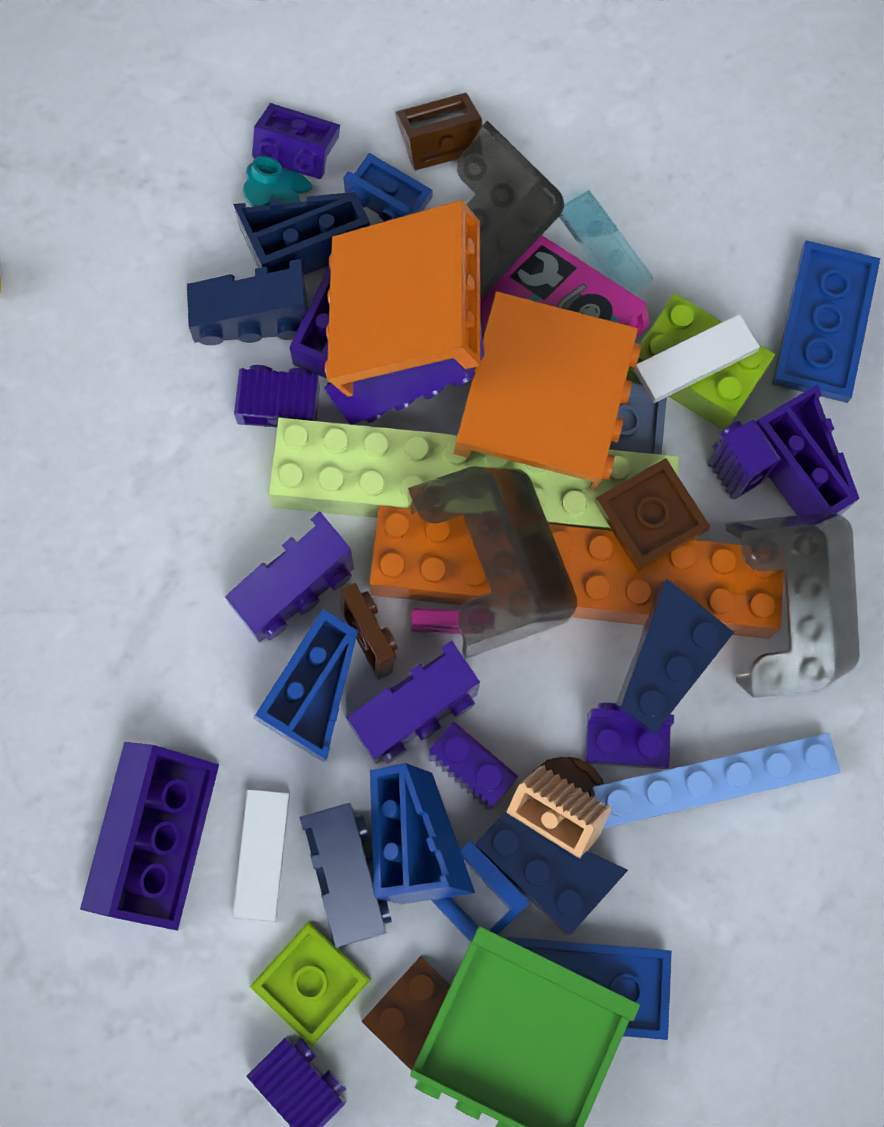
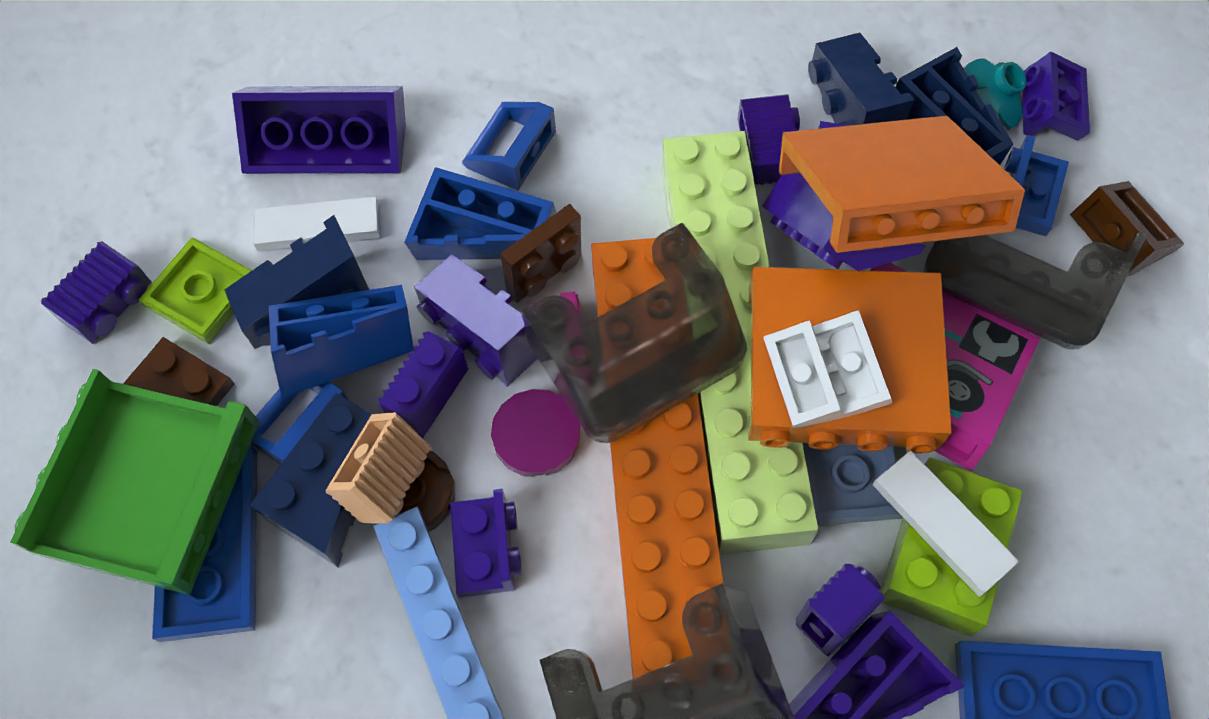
camera: 85 degrees right, 10 degrees down
dark purple wedge [225,511,354,642] -> none
clear light blue tile [557,190,654,294] -> none
reddish brown plate [594,458,711,571] -> none
dark blue wedge [615,579,734,733] -> none
none -> blue tile [462,102,556,191]
none -> magenta tile [491,389,580,477]
none -> white slope [763,310,892,428]

